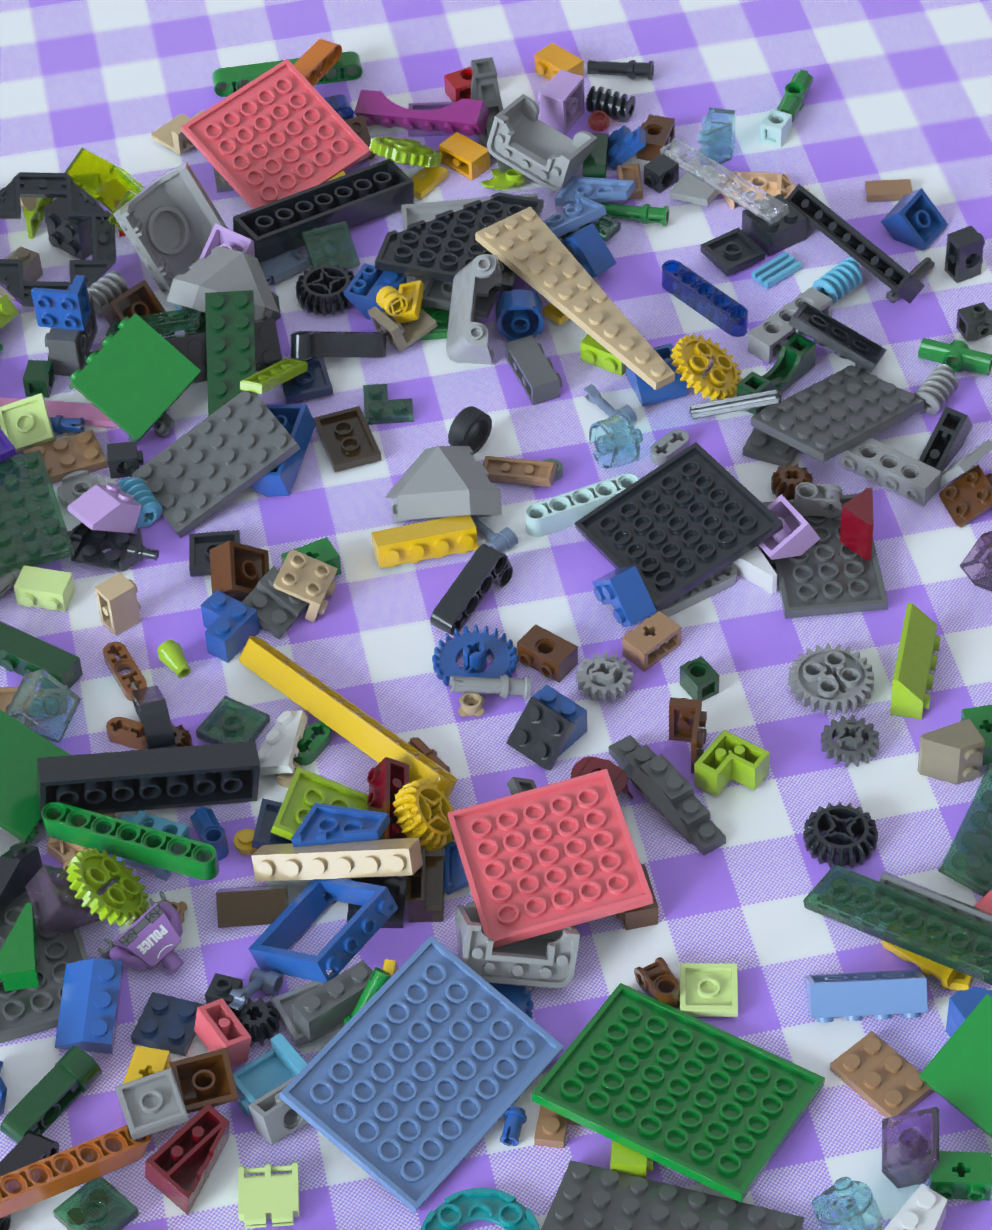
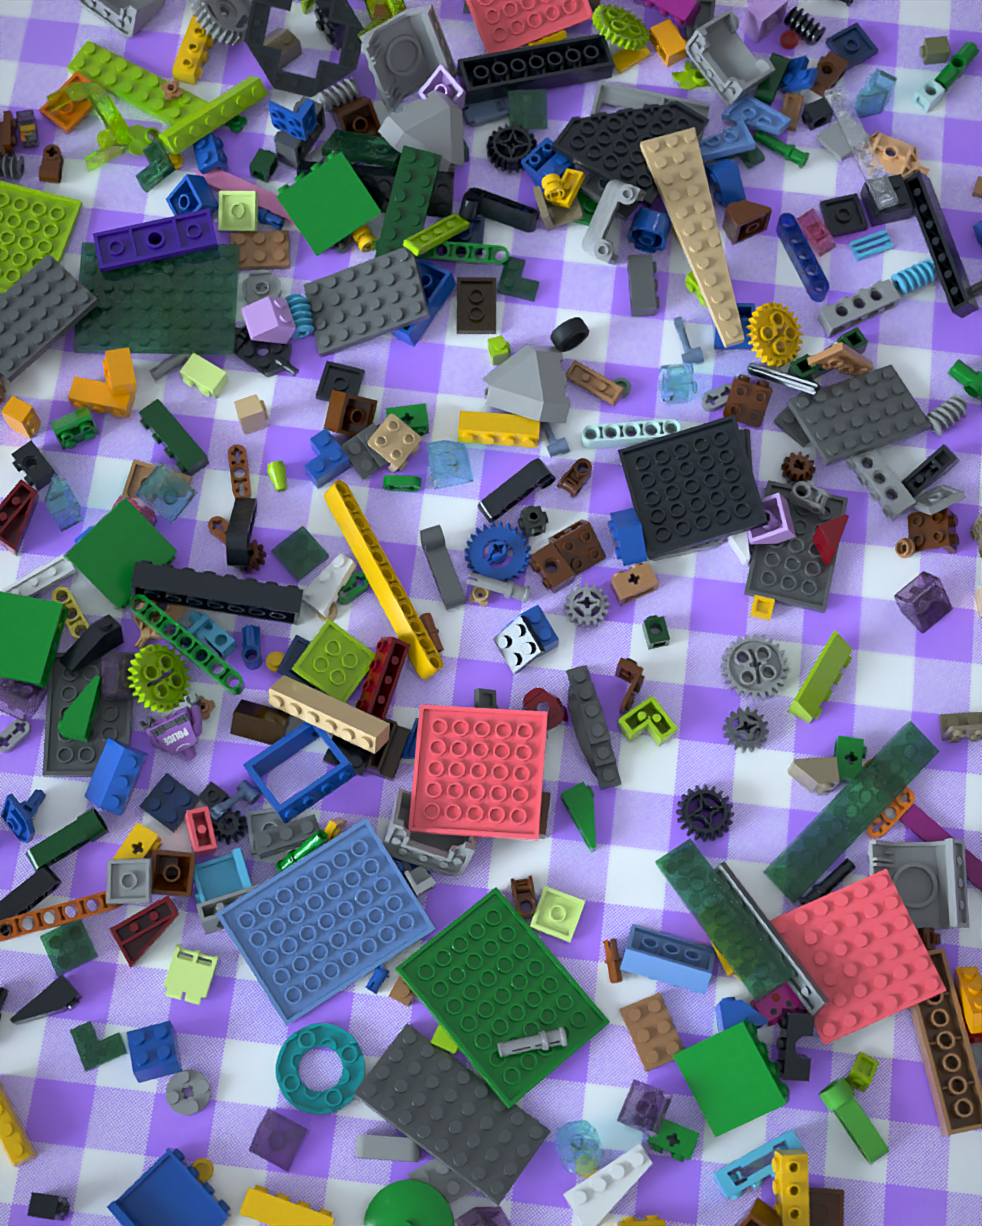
camera: 15 degrees right, 25 degrees up
black brick [107,441,144,479] -> none
blue wing [291,803,391,847] -> none
yellow gear [393,779,455,853] -> none
black plate [788,301,887,373] -> none
none -> yellow wheel [352,225,377,253]
none -> green beam [374,238,510,266]
none -> green beam [383,475,422,492]
none -> light grey panel [404,866,436,898]
none -> dark grey beam [420,524,466,610]
none -> clear light blue slope [425,440,474,490]
none -> lime brick [487,335,511,366]
none -> light grey pin [497,1026,567,1057]
none -> pearl dark grey brick [518,505,549,538]
none -> reddish brown bracket [547,519,606,576]
none -> reddish brown piece [557,458,592,498]
none -> green slope [560,782,596,853]
none -> dark orange axle [603,938,623,984]
none -> reddish brown slope [722,200,772,245]
none -> reddish brown bracket [723,374,773,427]
none -> yellow plate [750,595,775,621]
none -> clear pink brick [796,208,836,257]
none -> medium nougat wing [807,342,874,376]
none -> dark blue plate [825,22,879,71]
none -> medium nougat plate [895,538,915,558]
none -> olive brick [919,36,950,65]

